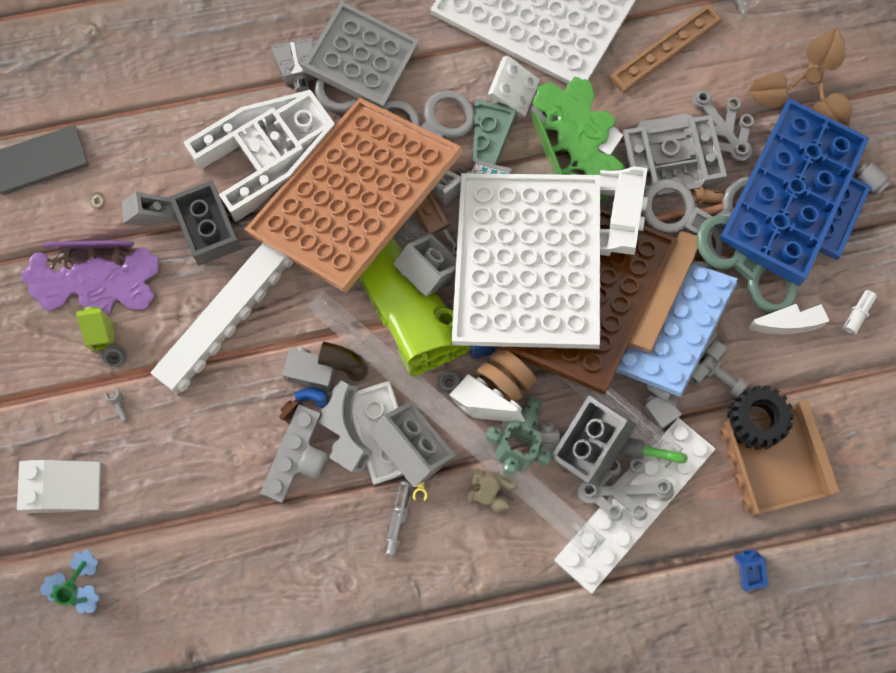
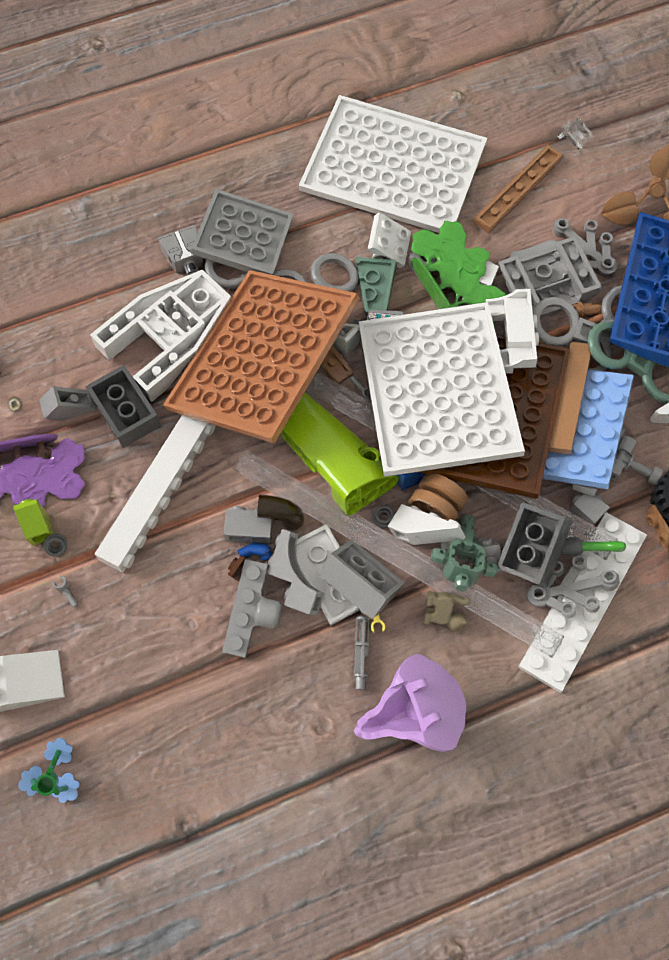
camera: 10 degrees left, 5 degrees down
light grey brick [393,234,457,296] -> none
none -> lavender animal [354,654,466,752]

